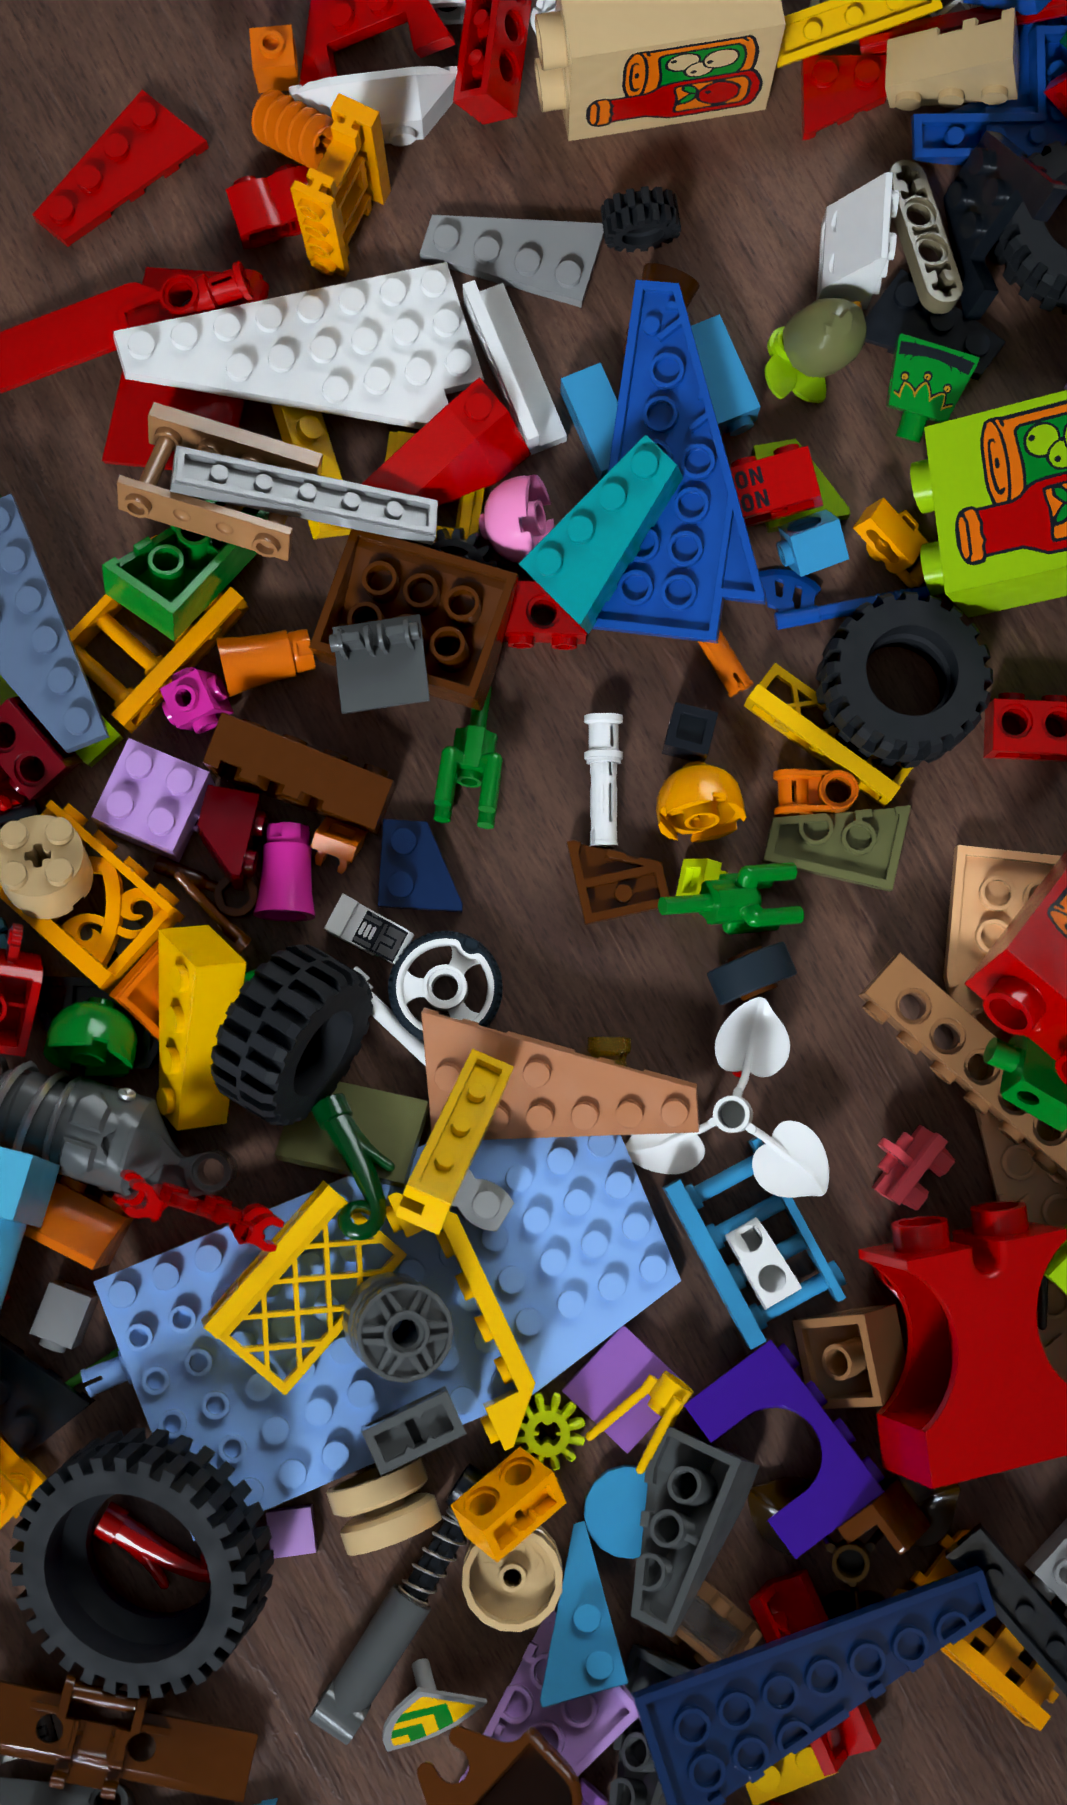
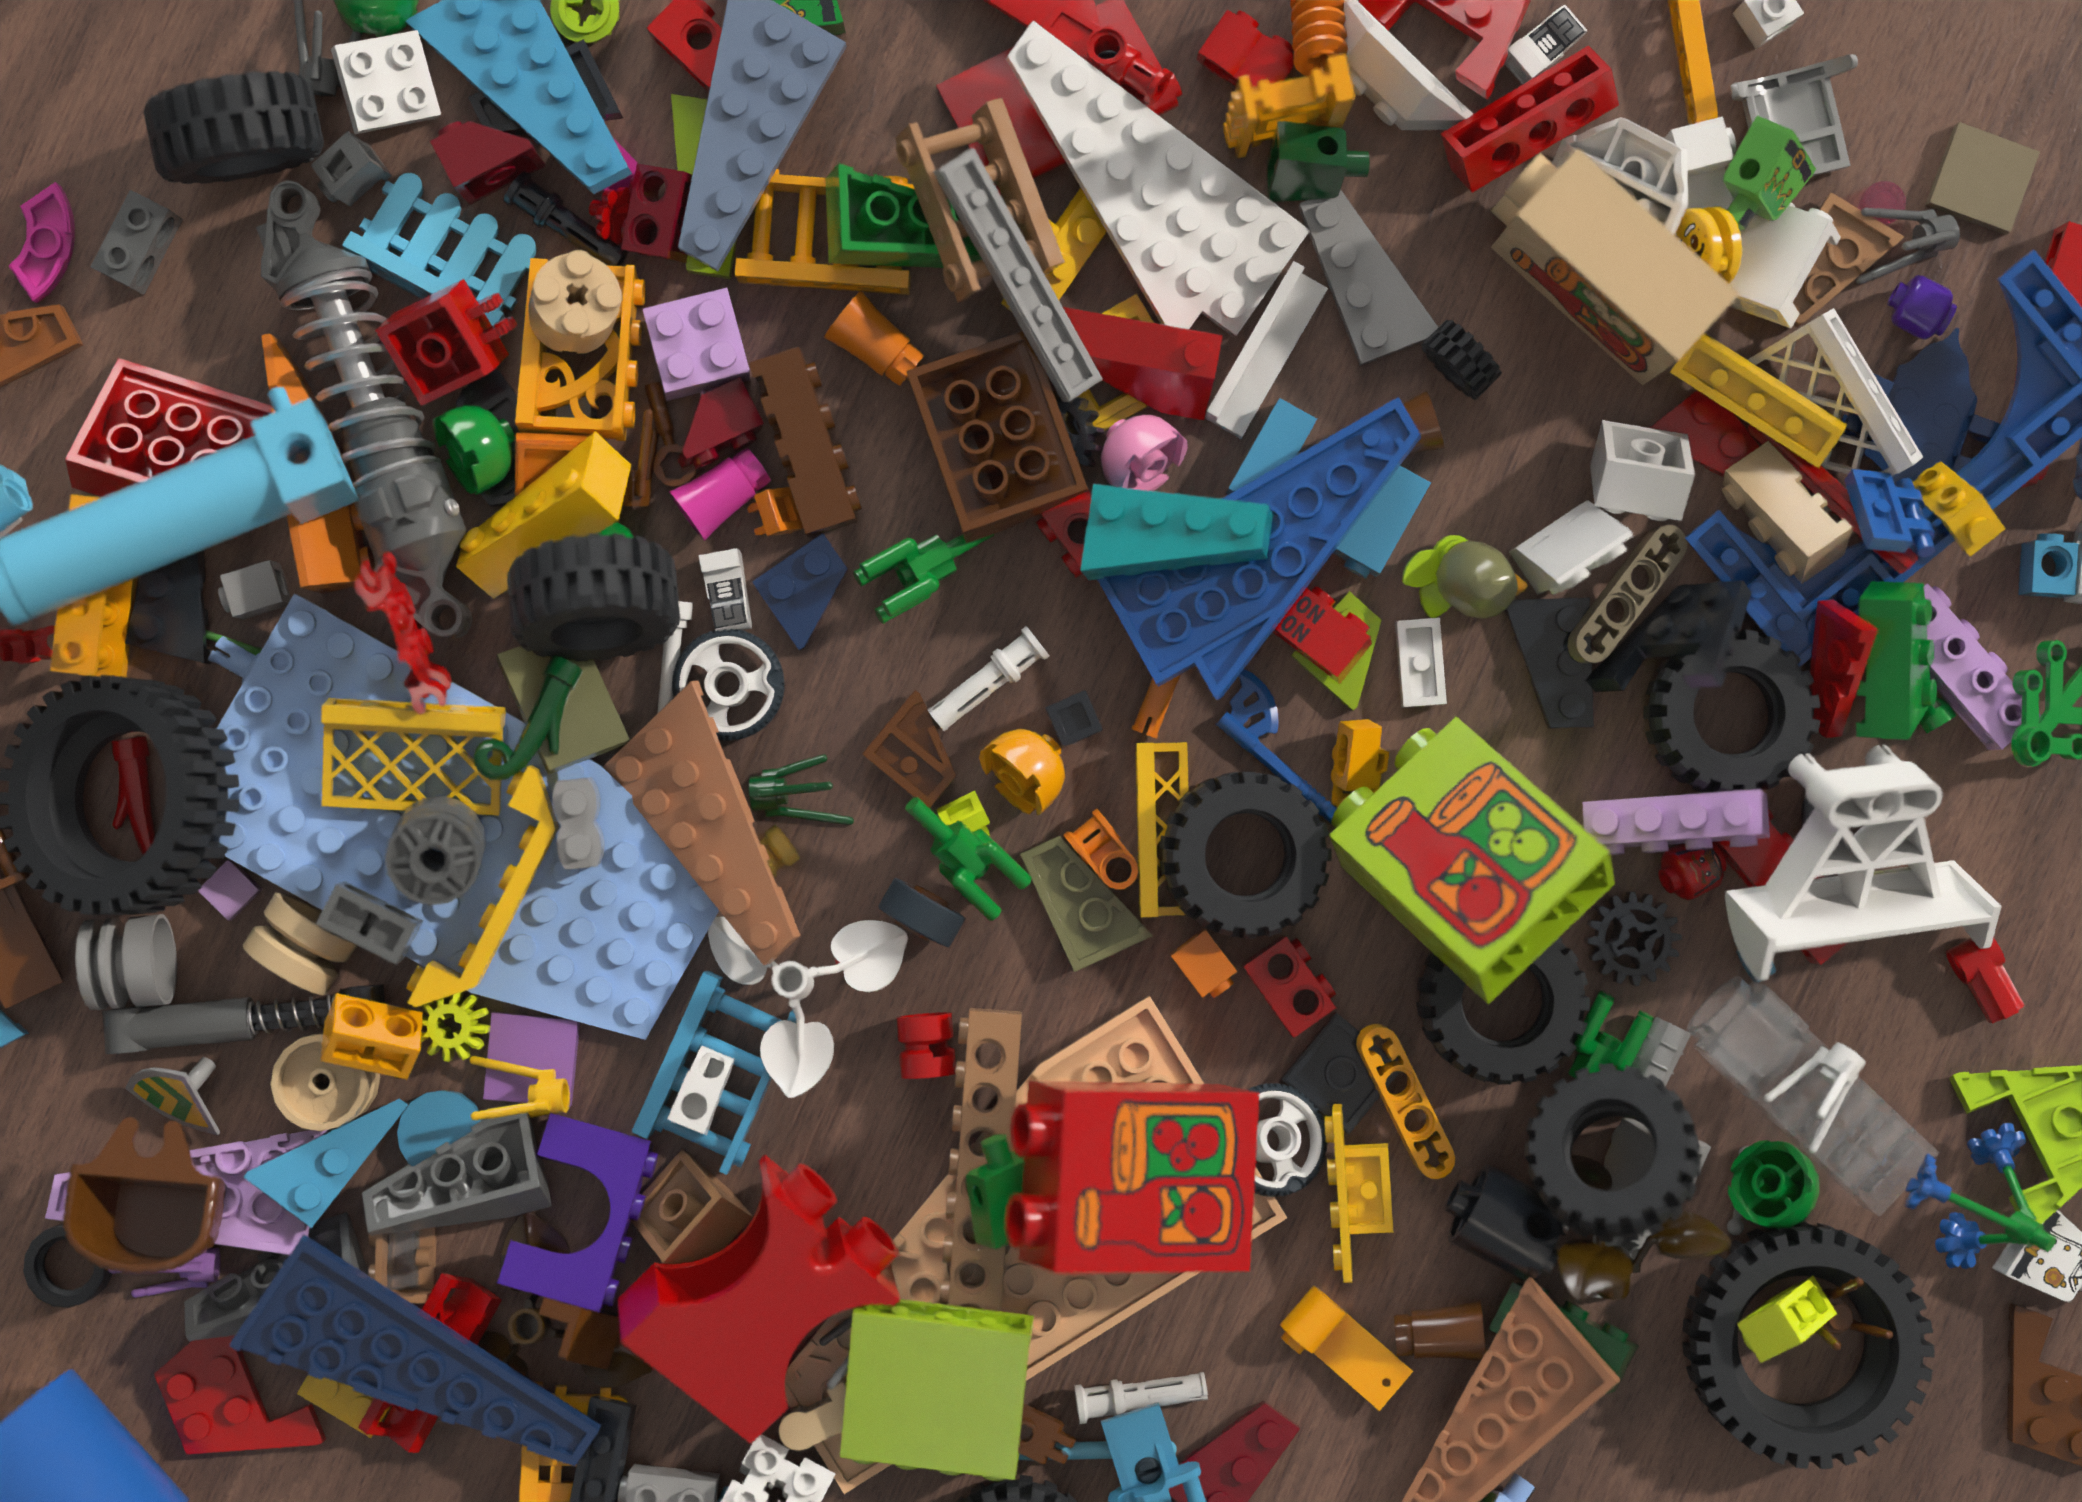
camera: 50 degrees right, 5 degrees up
dark pink brick [159,667,234,734] -> none
dark grey hinge [329,614,430,714] -> none
yellow brick [395,1048,514,1235] -> none
dark azure brick [776,509,849,577] -> none
coral hips [872,1125,955,1210] -> none
green torso [886,333,980,443] -> none
none -> light grey wheel [76,914,177,1010]
none -> dark green plant [749,754,854,825]
none -> red wheel [896,1012,956,1079]
none -> orange brick [1170,928,1237,998]
none -> dark green torso [1266,121,1370,202]
none -> white plate [1395,618,1447,708]
none -> white brick [1590,420,1695,521]

